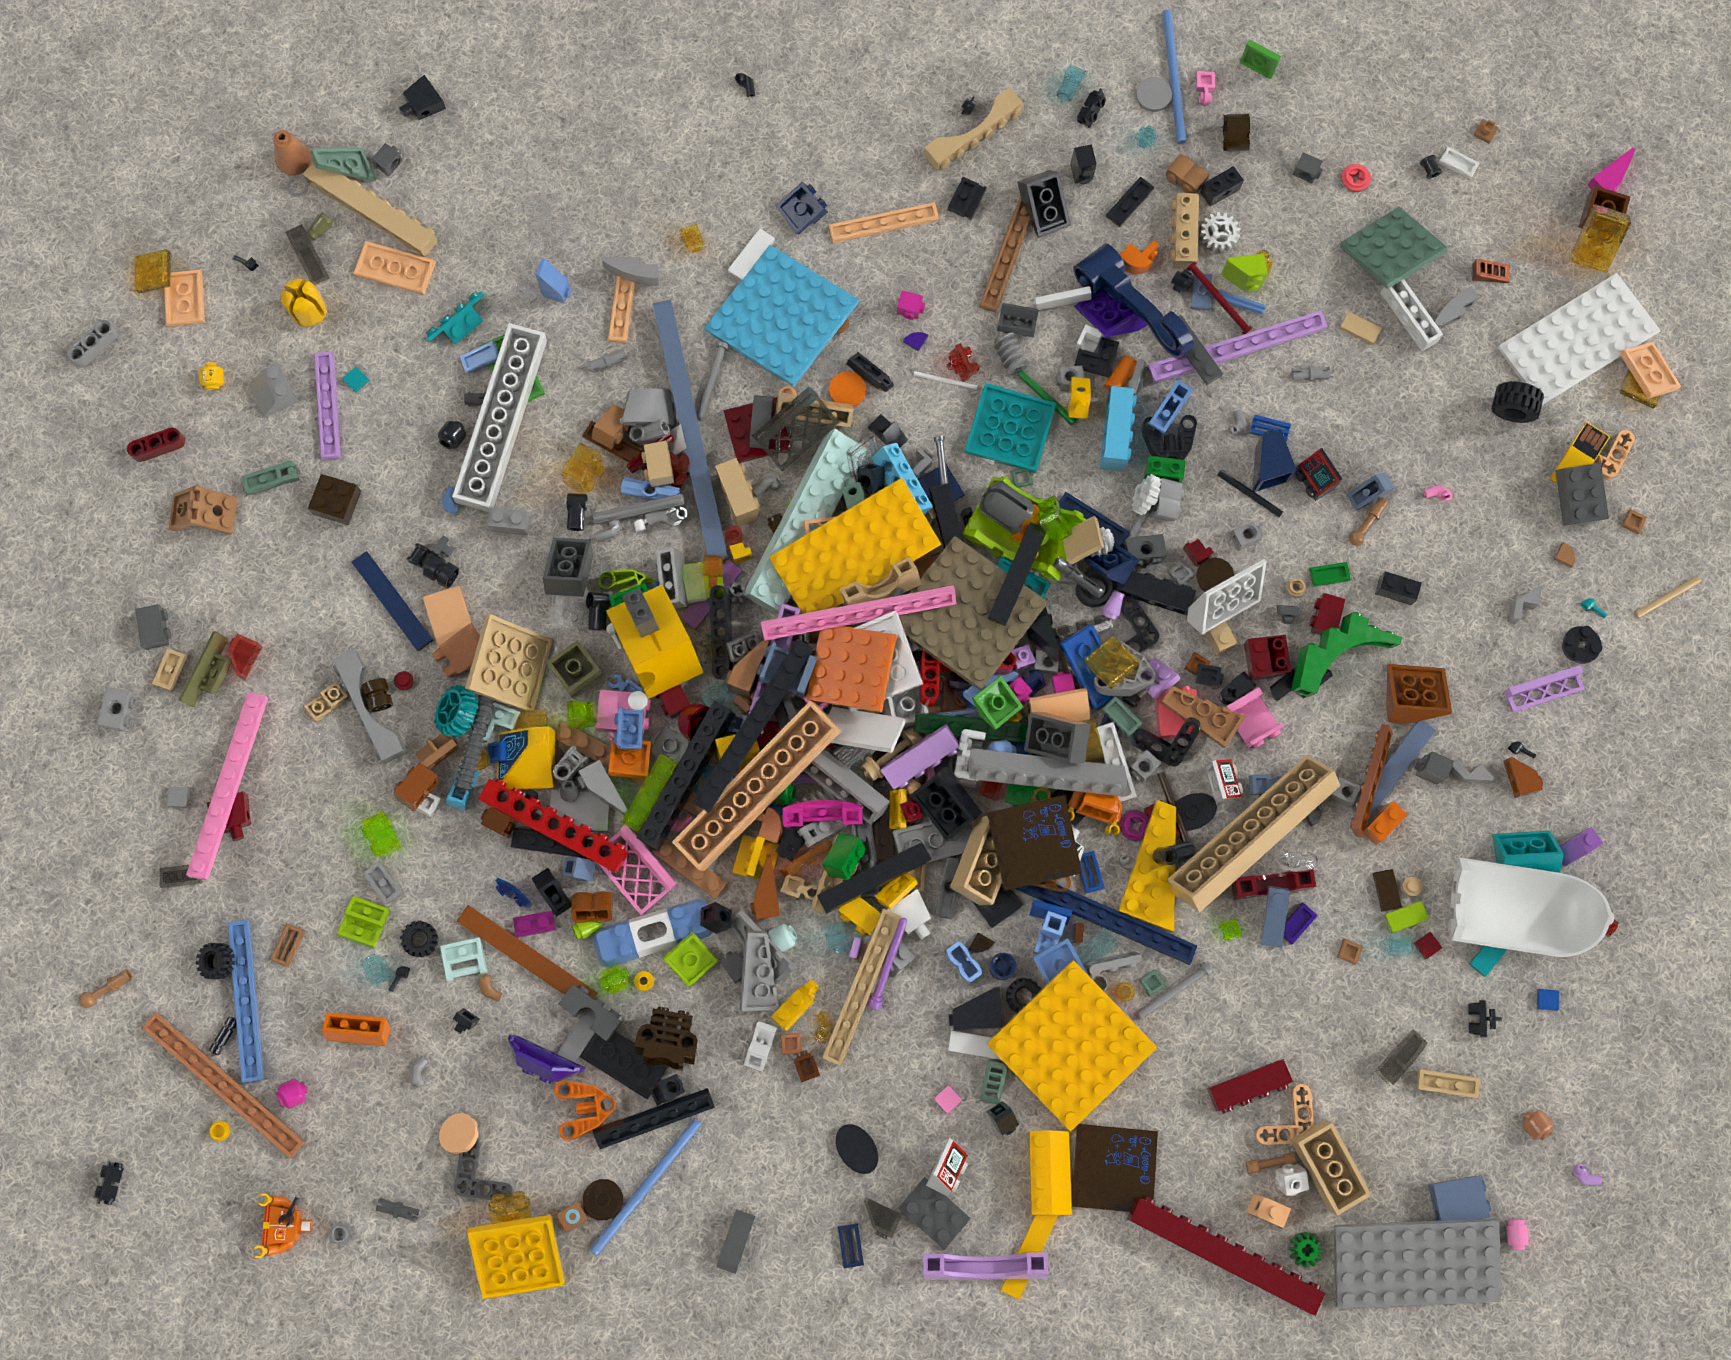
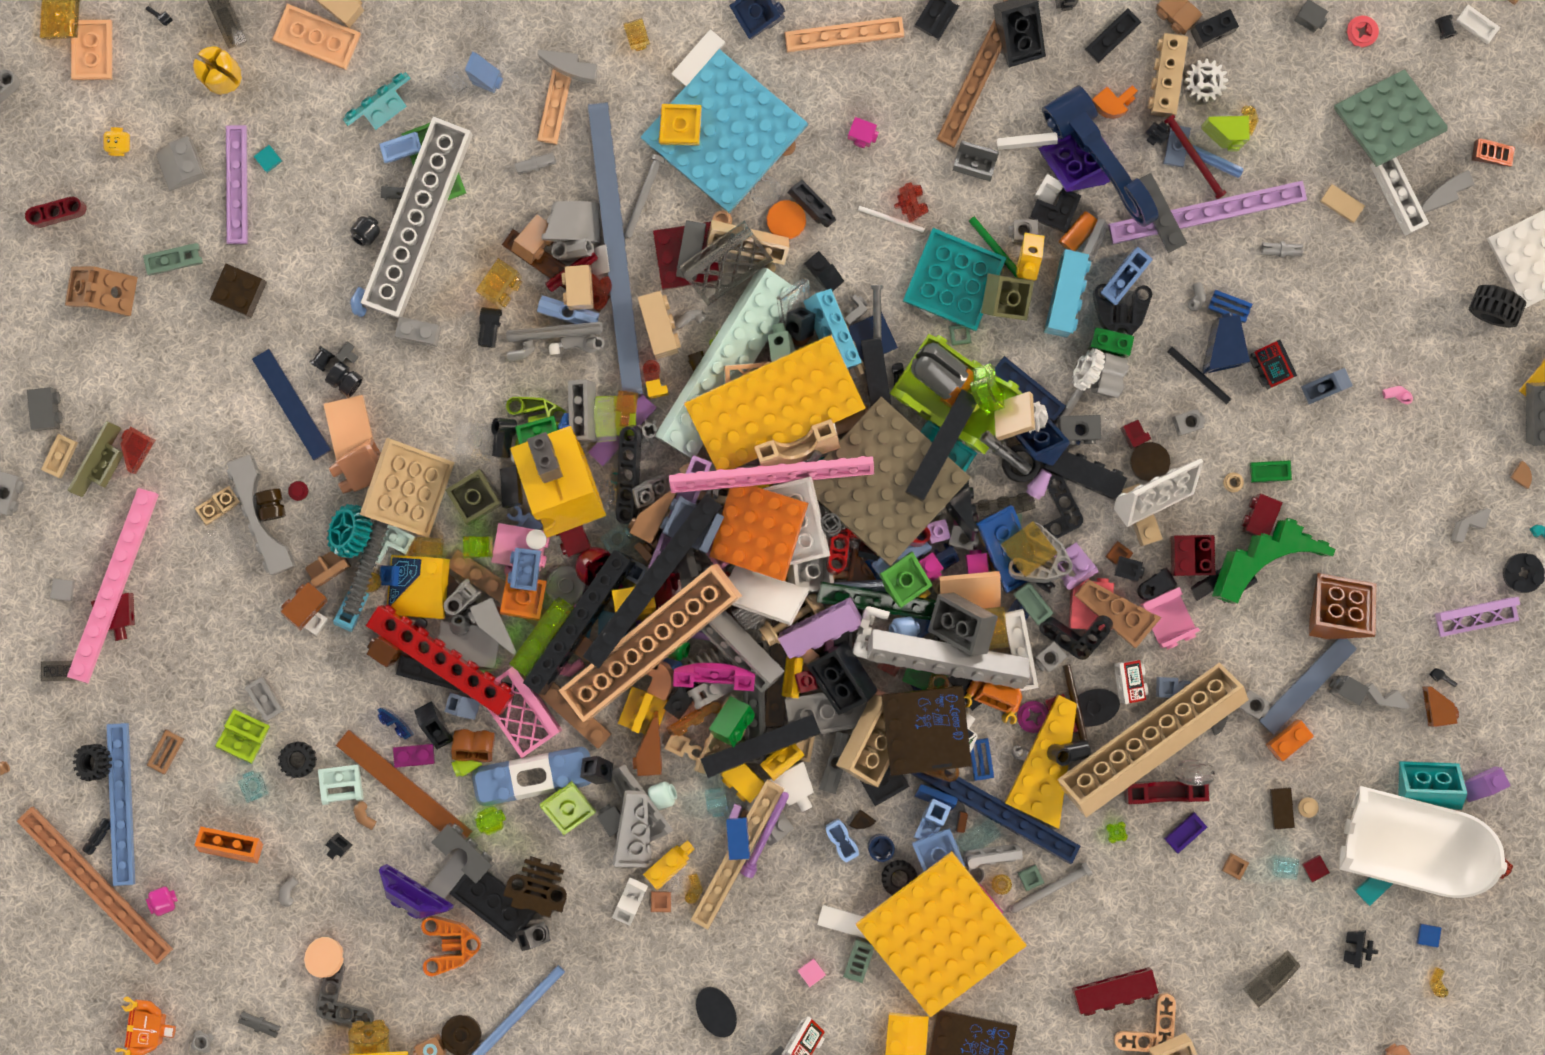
camera: 10 degrees right, 10 degrees up
yellow plate [209,1121,230,1141] -> none
black hand [278,1197,300,1227] -> none
clear neon green brick [361,811,403,858] -> none
black hand [389,966,410,992] -> none
dark grey brick [543,537,593,597] -> none
black plate [593,1088,715,1149] -> none
yellow plate [634,971,654,991] -> none
reddish brown bracket [793,1050,820,1083] -> none
dark purple tile [903,332,928,352] -> none
black slope [948,987,1002,1031] -> none
black slope [986,1101,1019,1136] -> none
light grey piece [994,332,1027,375] -> none
light grey tile [1168,560,1195,586] -> none
sand blue slope [1261,886,1289,948] -> none
dark grey tile [1277,605,1300,624] -> none
medium nougat pin [1349,497,1389,546] -> none
dark orange plate [1350,724,1393,838] -> none
black brick [1375,571,1422,605] -> none
lime tile [1384,901,1429,933] -> none
tan plate [1416,1069,1480,1099] -> none
none -> black tile [500,465,523,509]
none -> yellow tile [659,104,702,146]
none -> blue tile [726,817,750,860]
none -> dark grey wheel [821,513,842,537]
none -> olive brick [981,274,1034,321]
none -> clear yellow arm [1429,967,1449,998]

